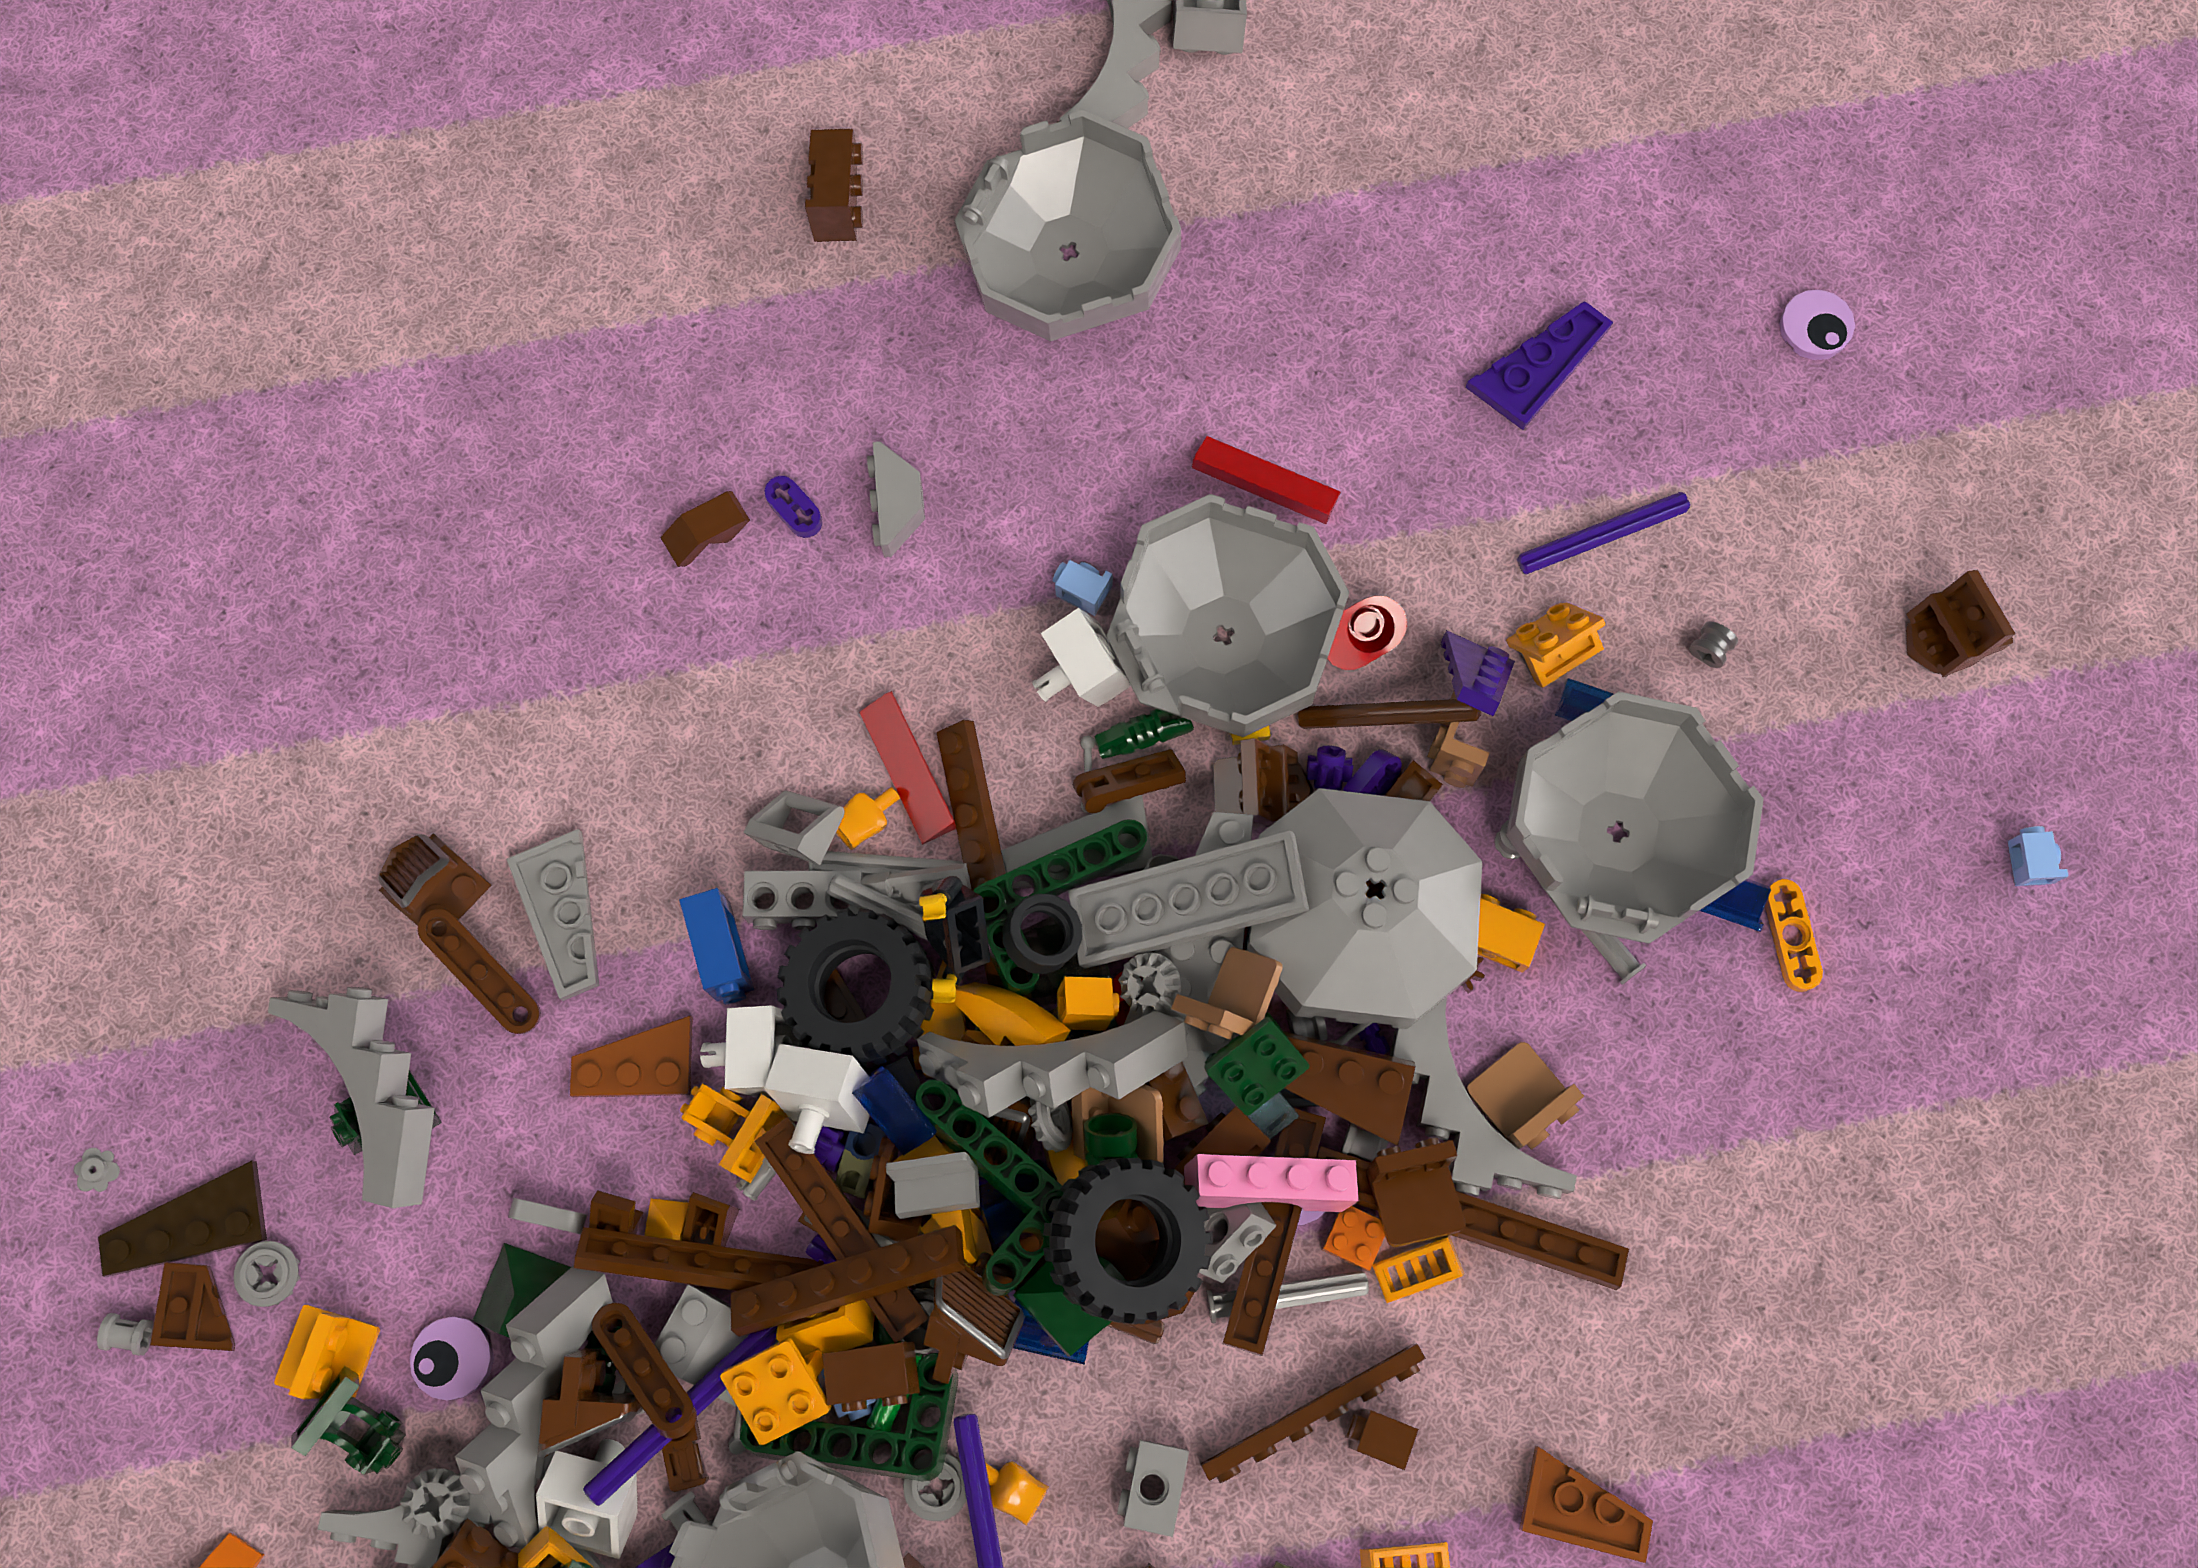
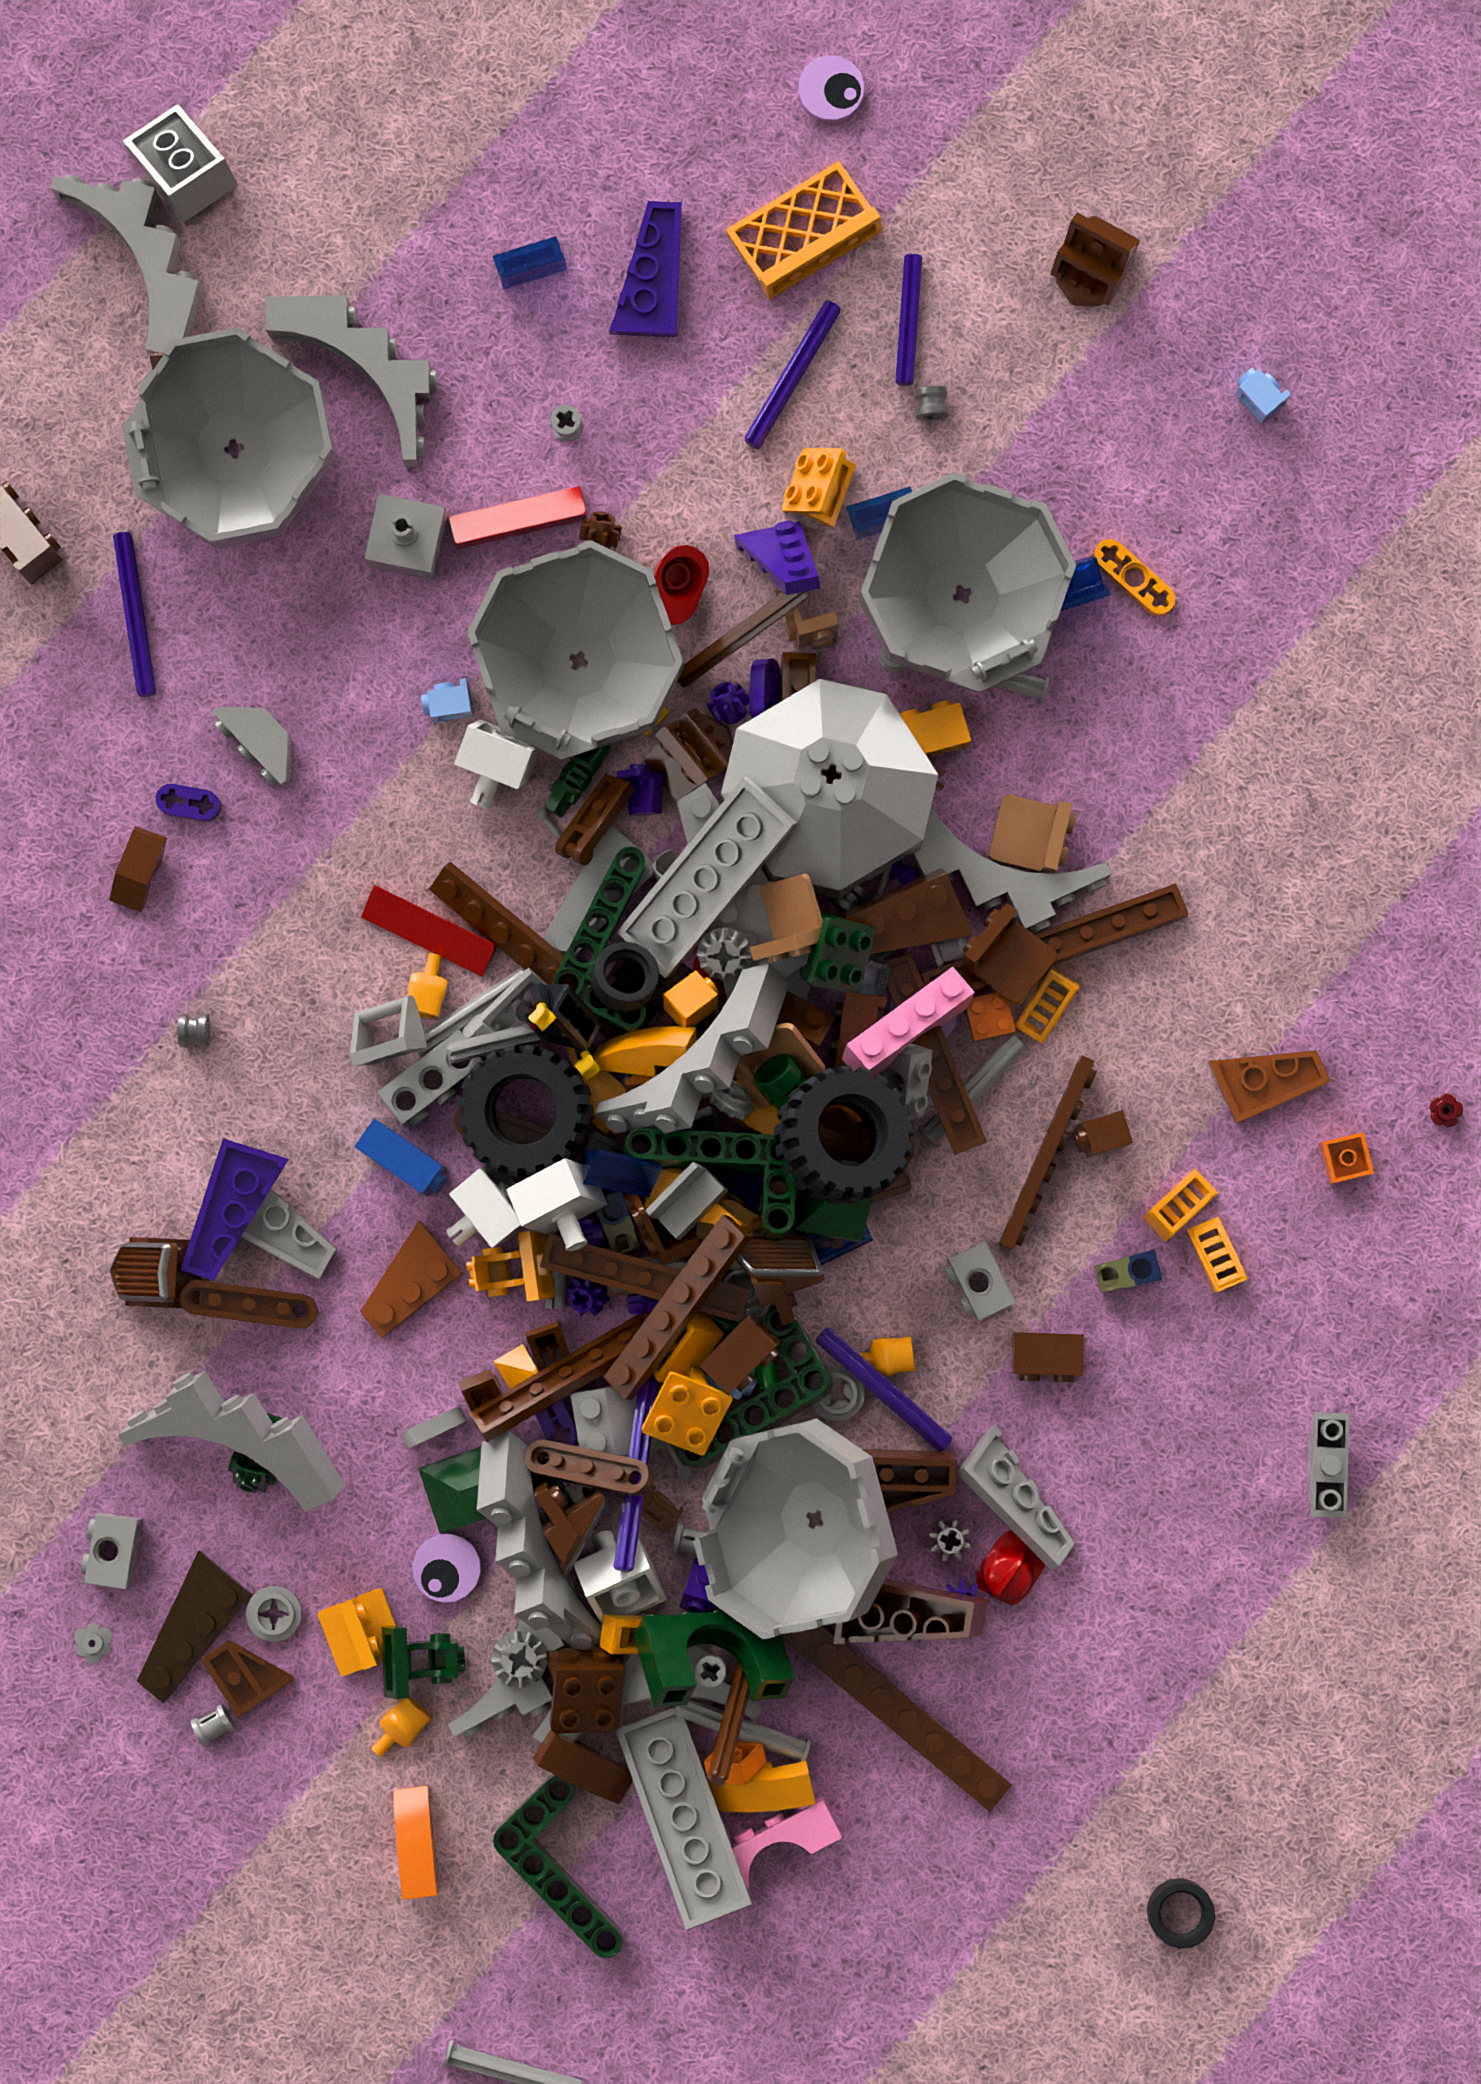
camera: 40 degrees left, 10 degrees up
none -> light grey brick [81,1512,142,1589]
none -> dark purple axle [113,532,156,697]
none -> flat silver wheel [177,1014,210,1048]
none -> dark purple wing [180,1138,289,1280]
none -> light grey arch [266,295,438,467]
none -> light grey brick [364,493,448,580]
none -> light orange piece [372,1695,432,1757]
none -> clear blue panel [493,236,567,290]
none -> dark purple beam [535,1398,577,1445]
none -> light grey bush [551,405,582,442]
none -> dark purple gear [566,1277,611,1316]
none -> reddish brown gear [579,511,622,549]
none -> dark purple bracket [617,764,664,816]
none -> light orange fence [725,161,882,300]
none -> dark purple axle [895,254,922,386]

